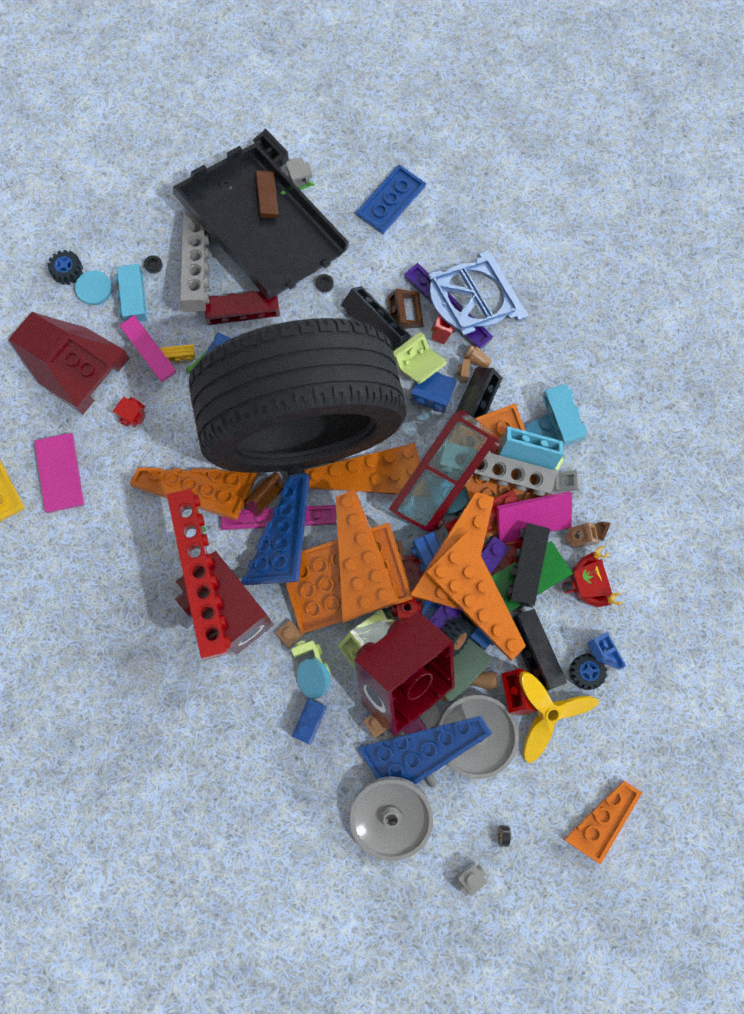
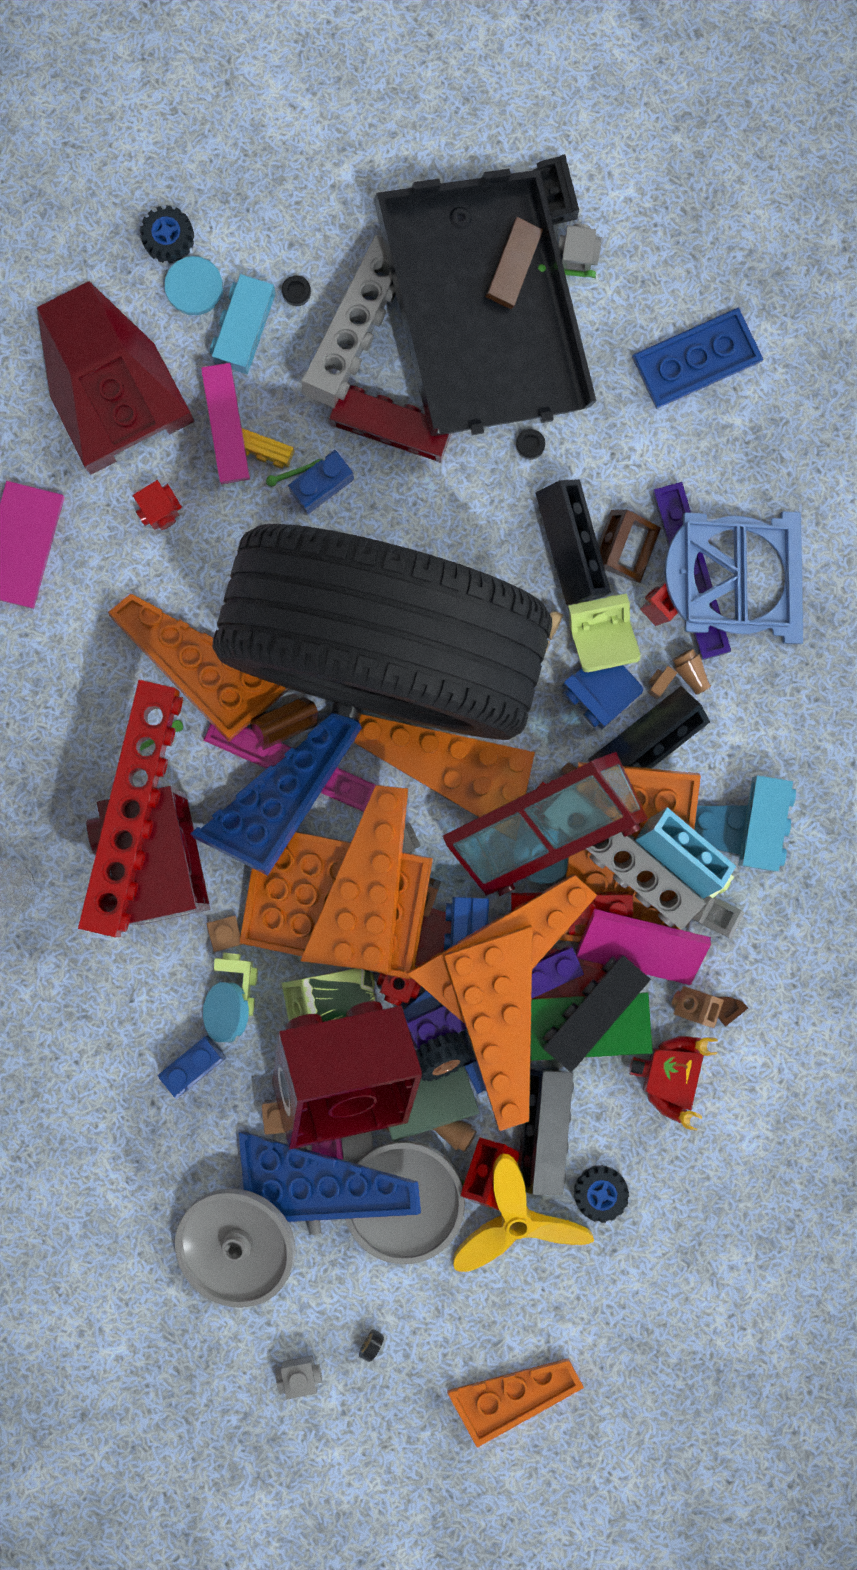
camera: 35 degrees right, 10 degrees up
blue wing [587,632,626,670] -> none

